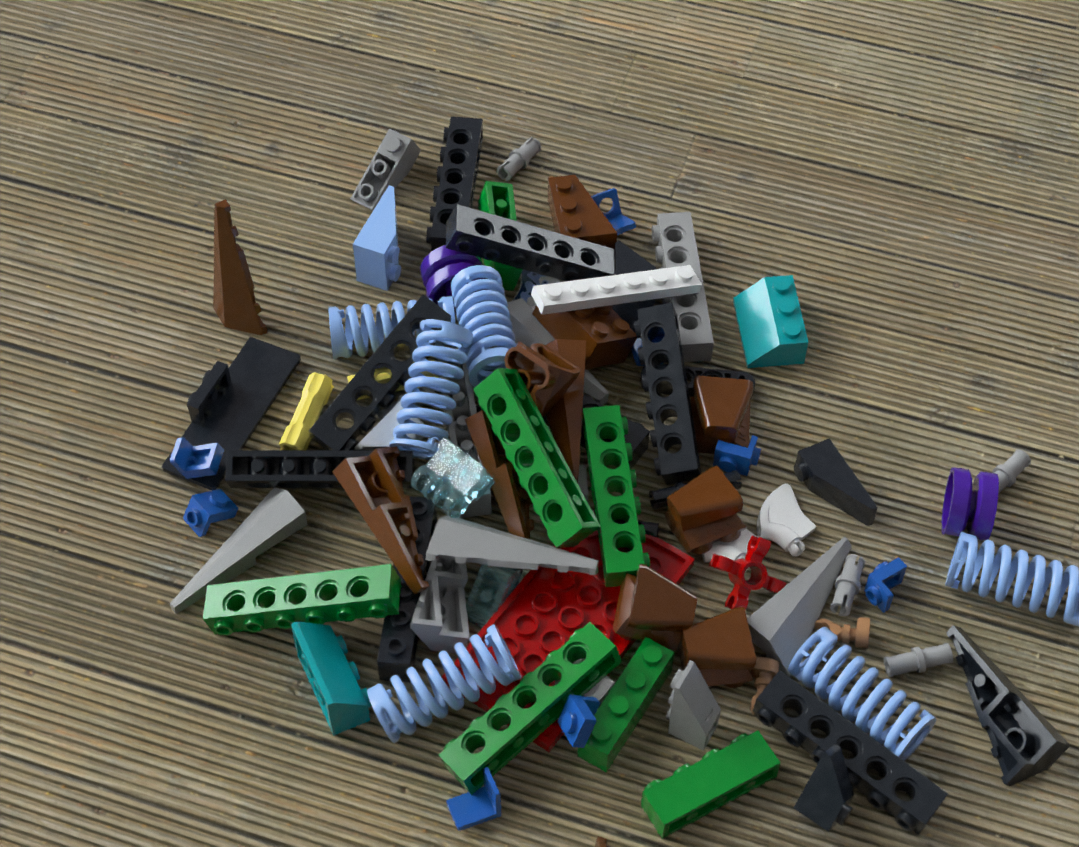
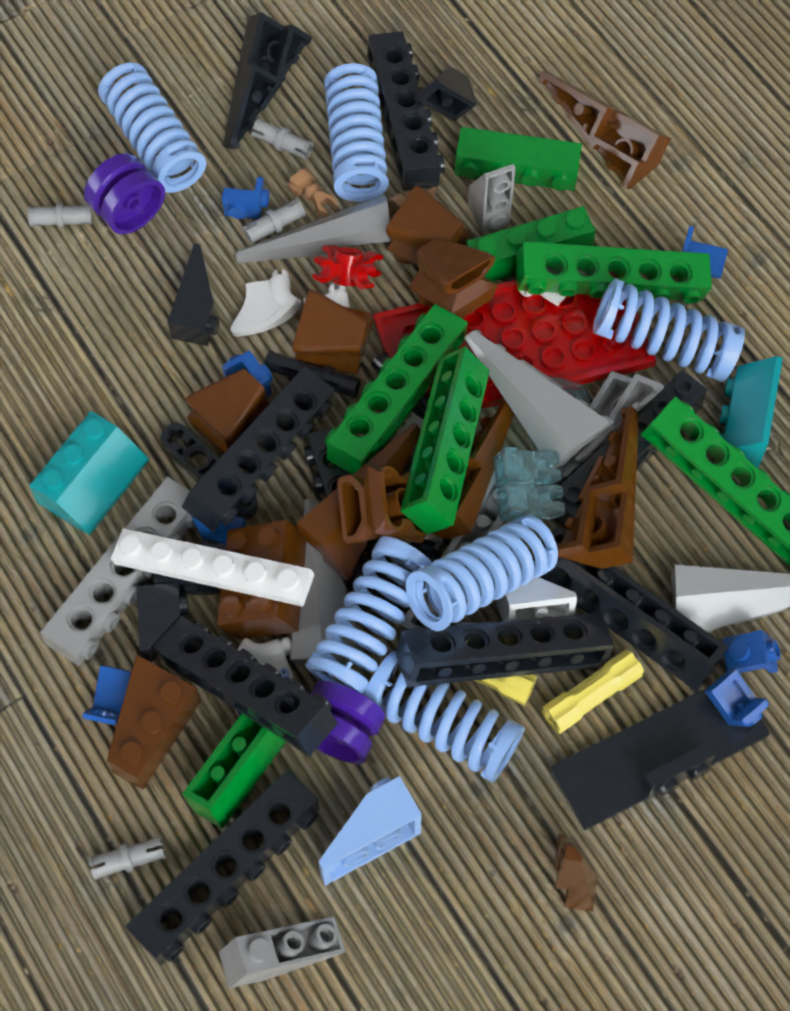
camera: 140 degrees left, 10 degrees up
blue bracket [557,695,600,748] -> none

